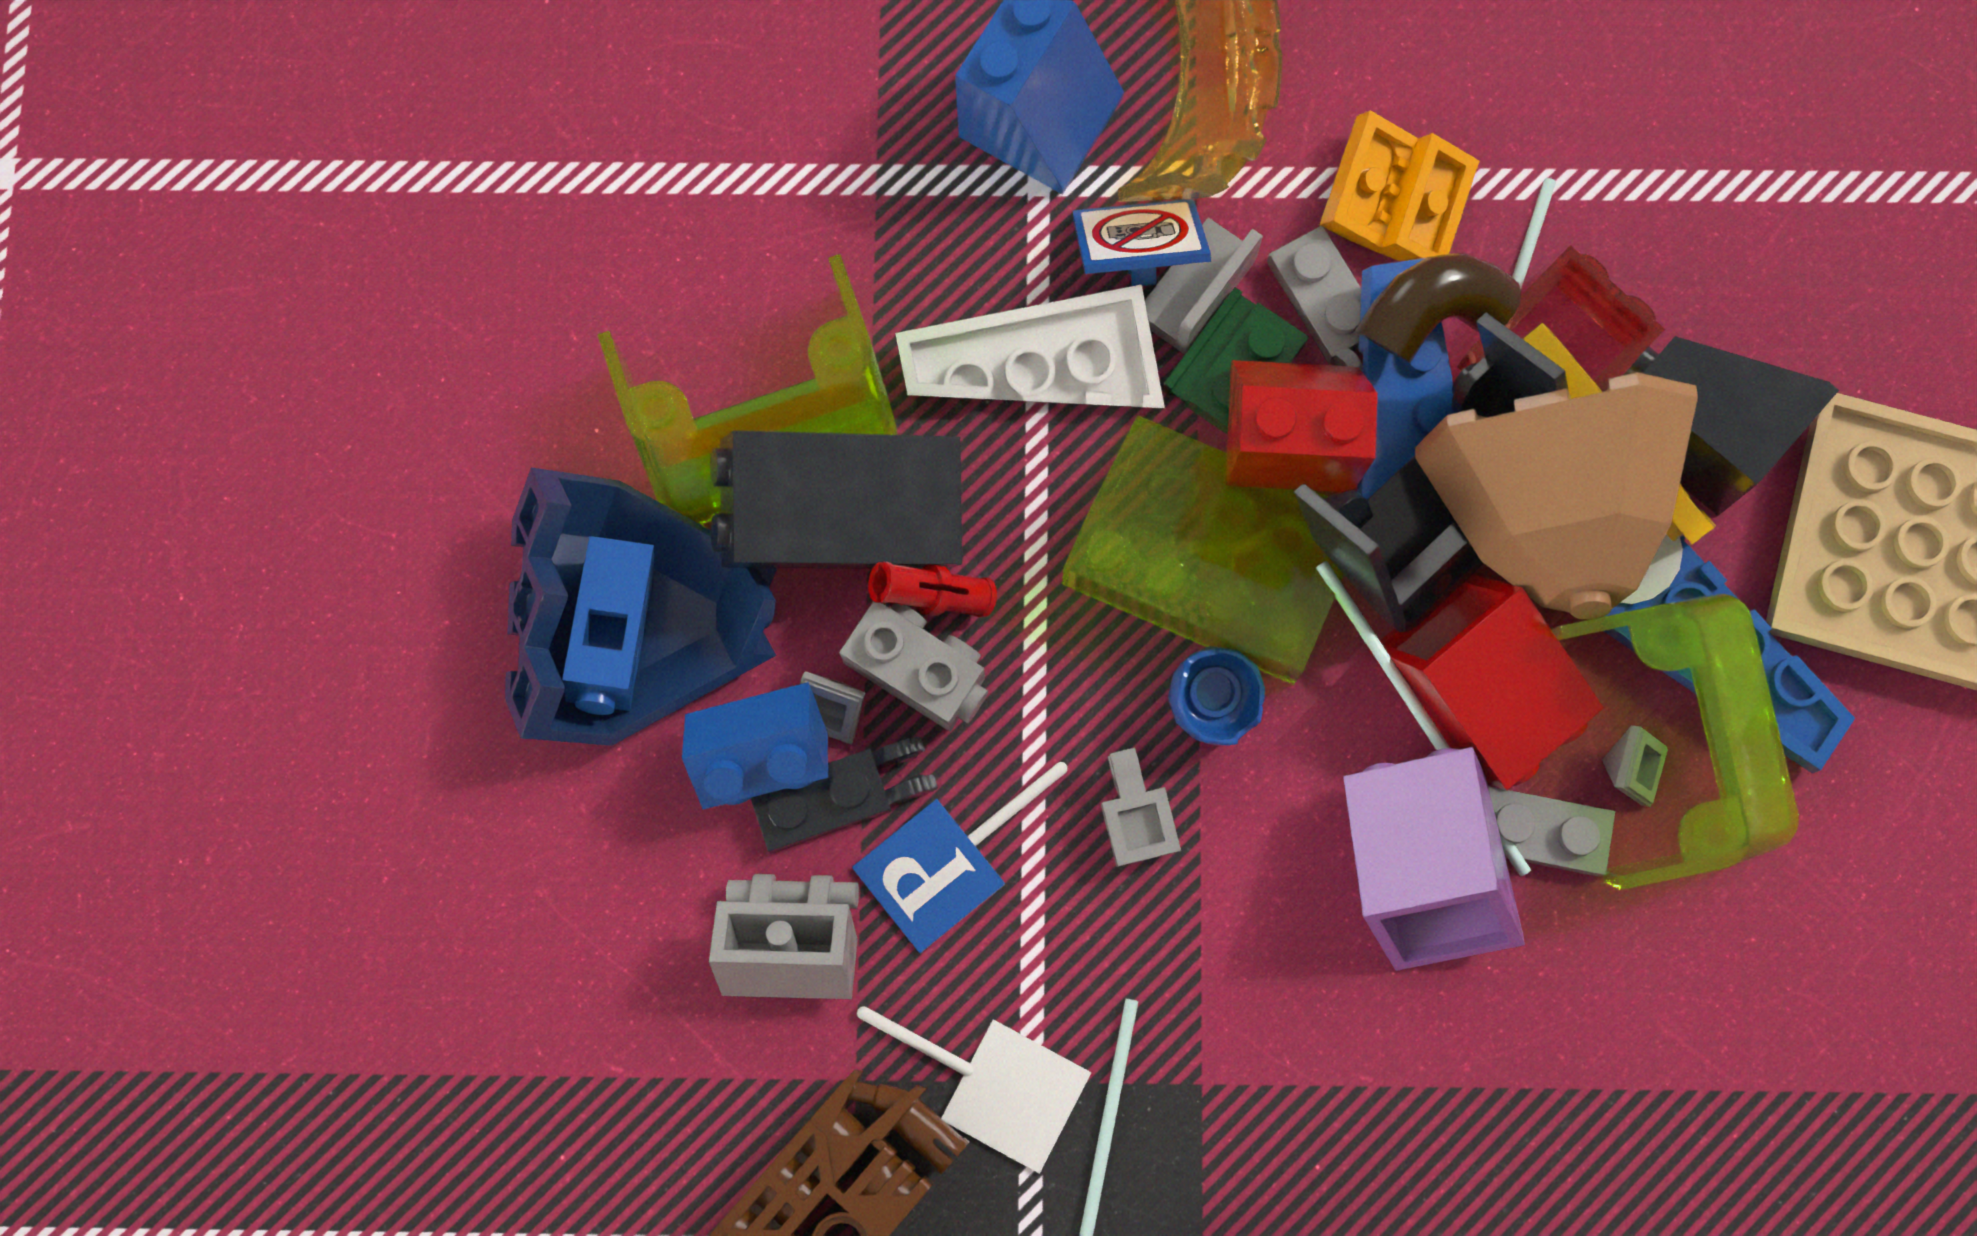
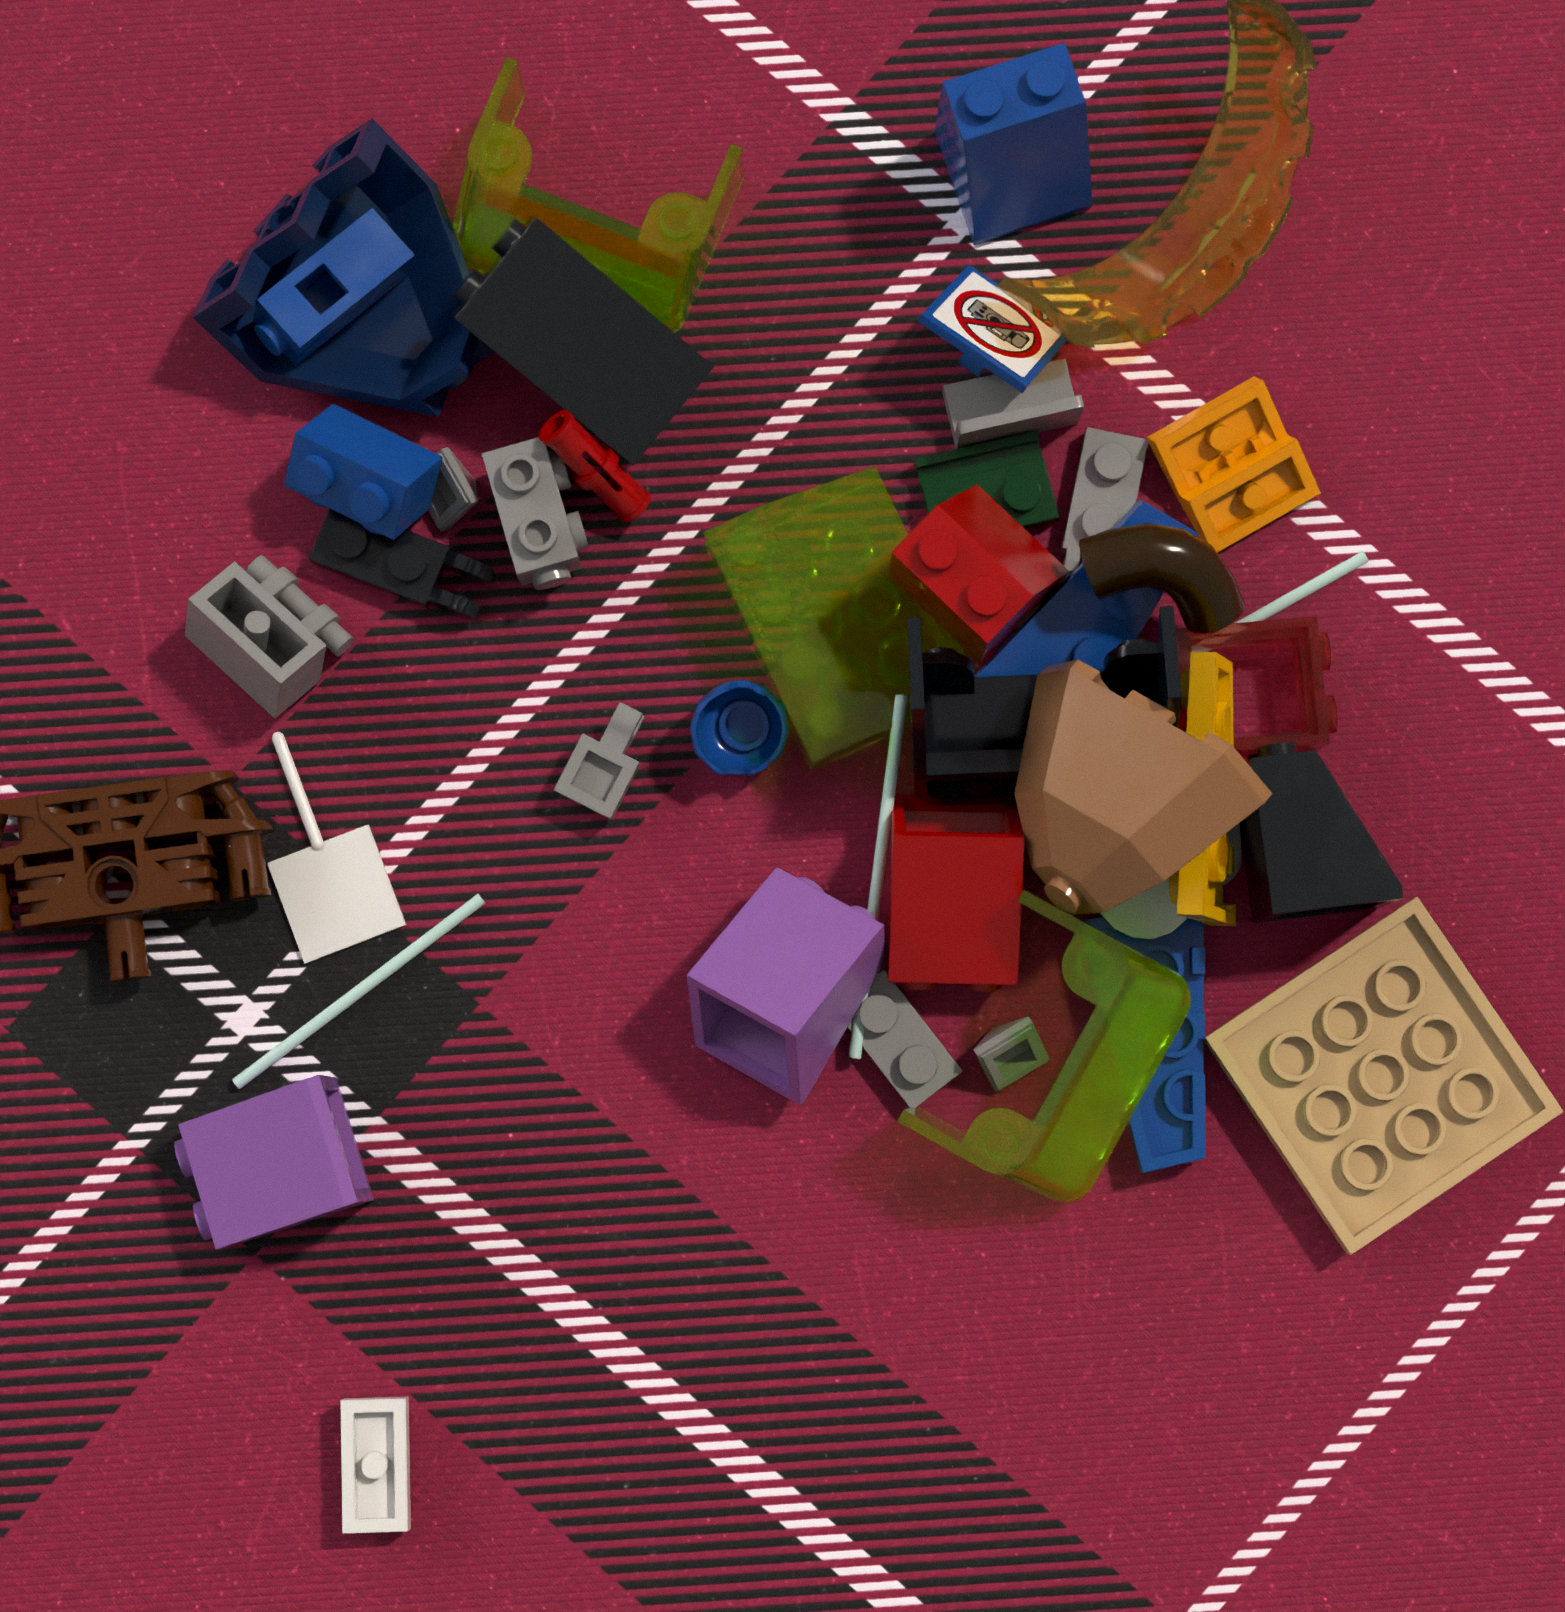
camera: 35 degrees right, 5 degrees up
blue piece [852,762,1068,953] -> none
white wing [895,284,1165,408] -> none

